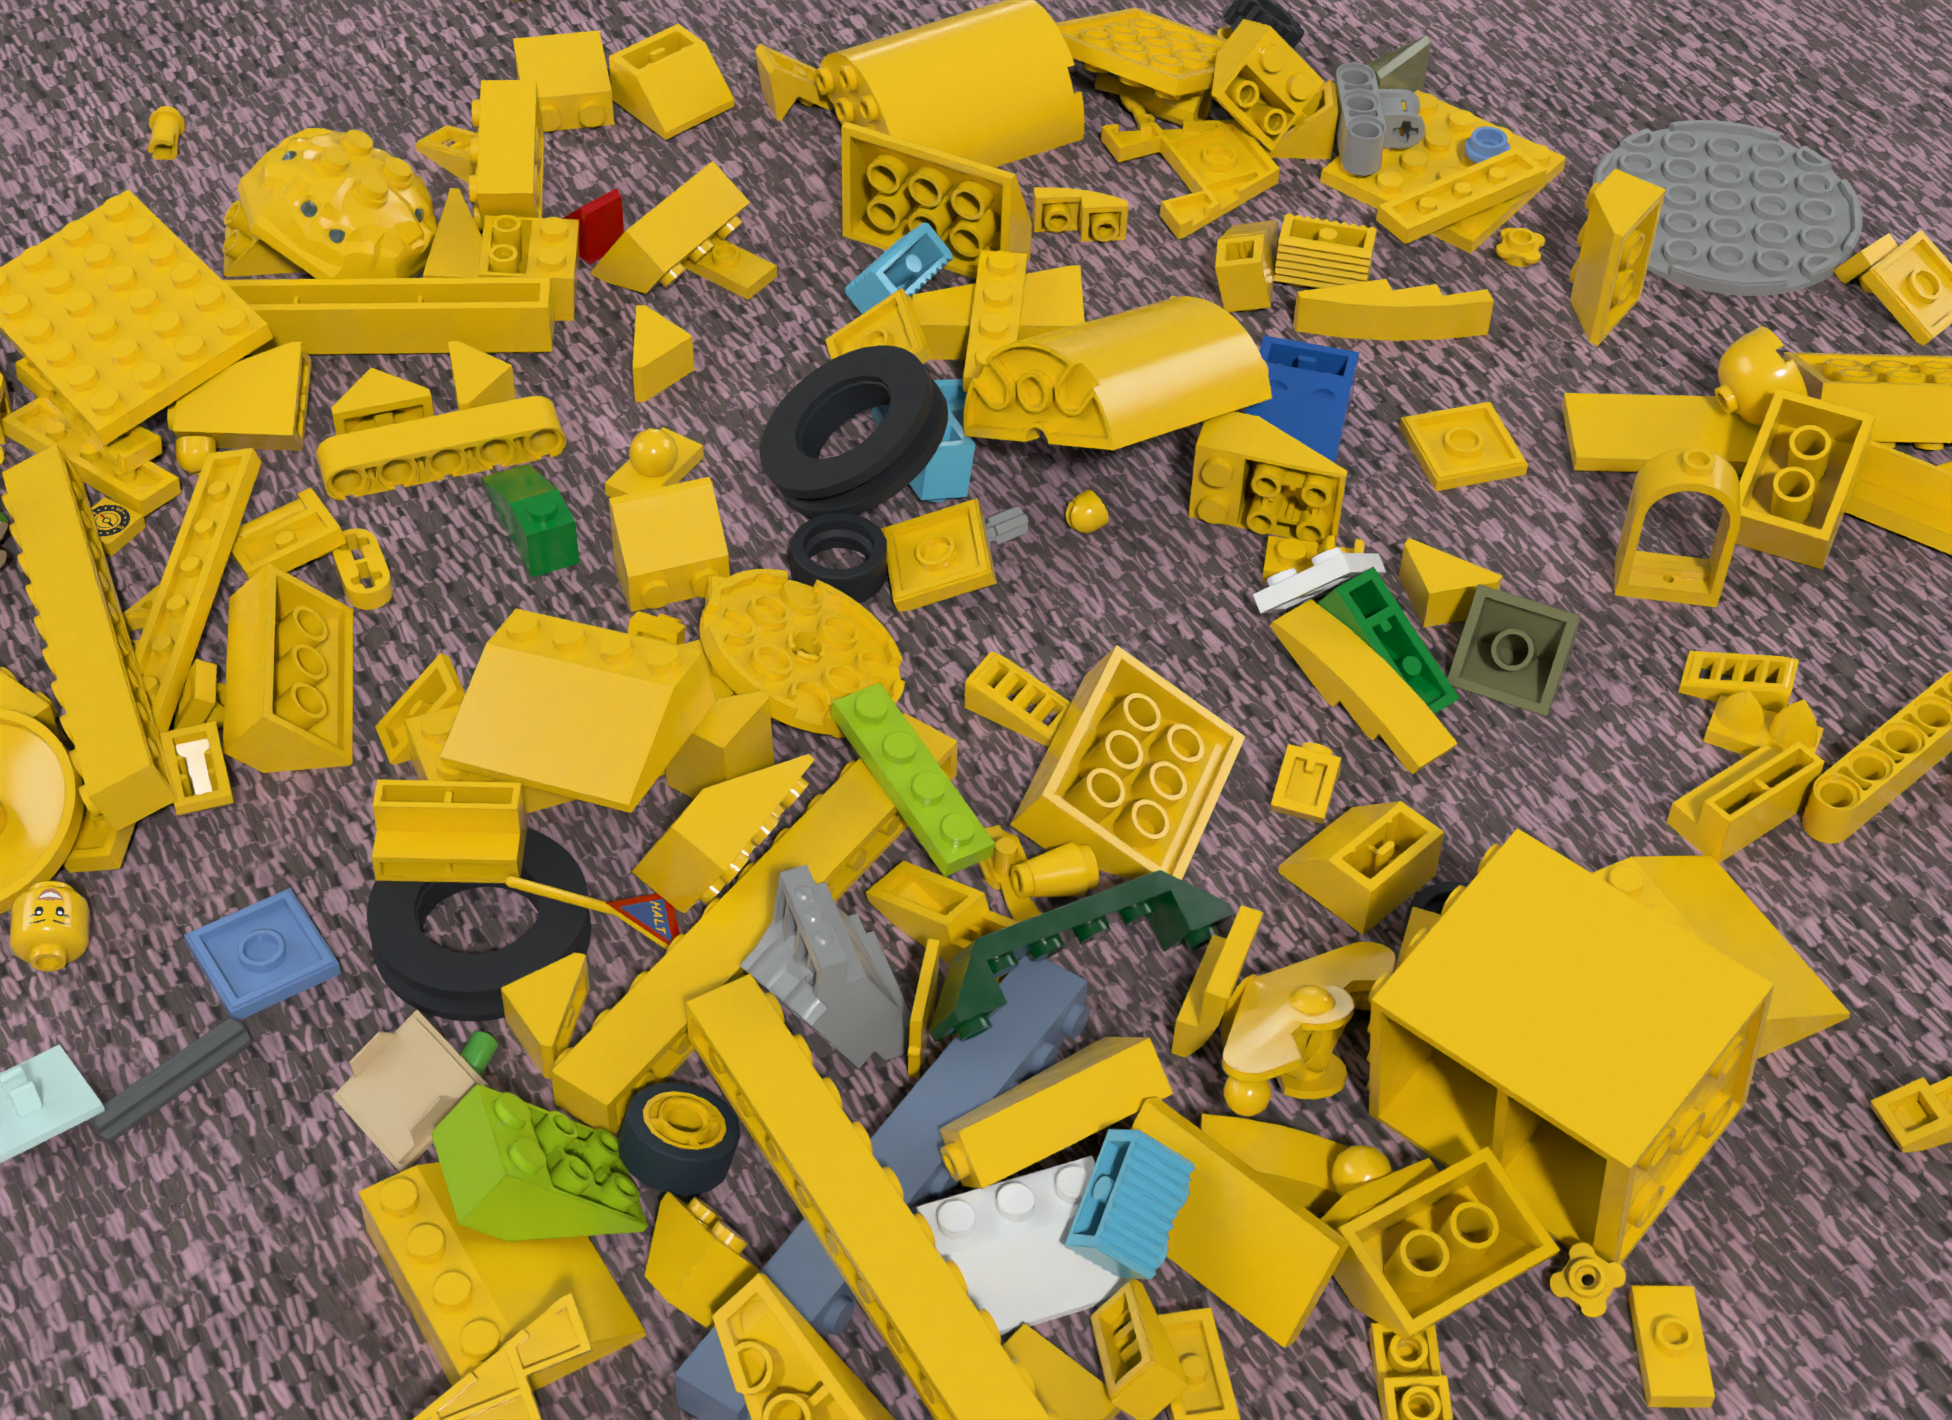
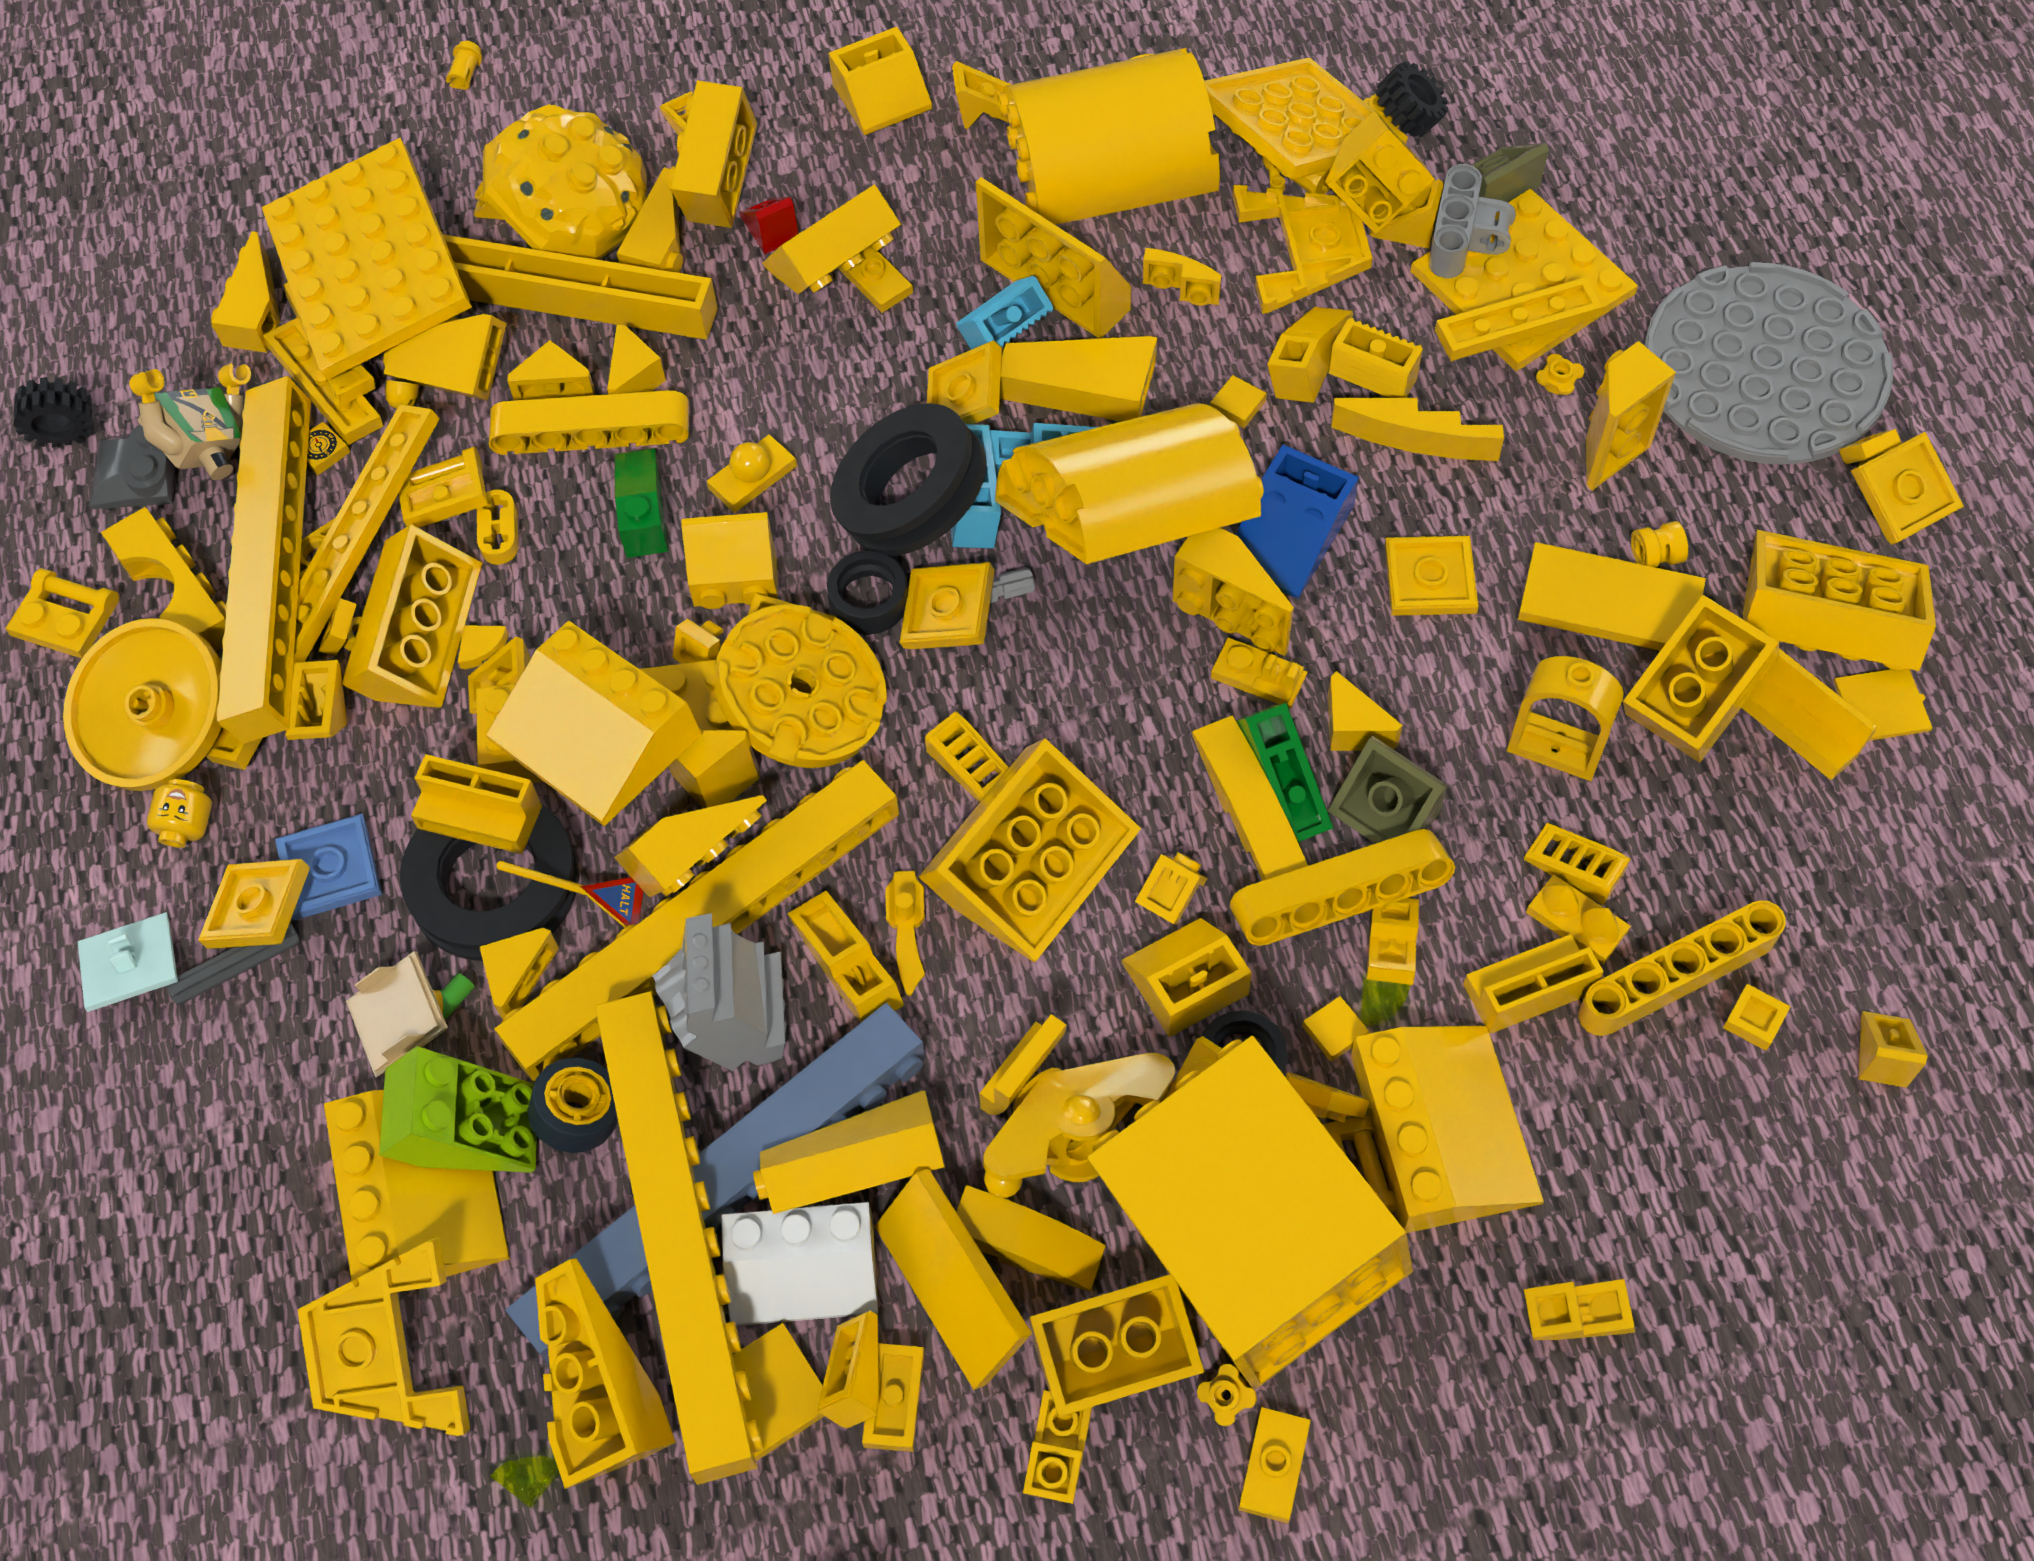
camera: 20 degrees right, 15 degrees up
yellow slope [478,215,579,321] -> none
yellow brick [513,30,614,132] -> none
yellow slope [633,305,694,402] -> none
yellow slope [644,1191,759,1331] -> none
lime plate [830,683,996,877] -> none
yellow piece [908,938,940,1078] -> none
dark green slope [929,870,1235,1042] -> none
yellow plate [963,250,1027,392] -> none
yellow cone [1011,842,1099,898] -> none
medium azure brick [1064,1129,1195,1280] -> none
yellow hinge [1065,489,1109,534] -> none
white wing [1253,548,1386,613] -> none
yellow tile [1320,1145,1439,1231] -> none
medium blue plate [1465,127,1510,164] -> none
yellow cylinder [1715,326,1808,427] -> none
none -> yellow tile [198,859,310,949]
none -> yellow tile [458,625,509,669]
none -> yellow beam [1230,829,1455,946]
none -> clear neon green tile [1360,978,1410,1026]
none -> yellow slope [1367,898,1419,985]
none -> yellow wheel [1631,521,1688,568]

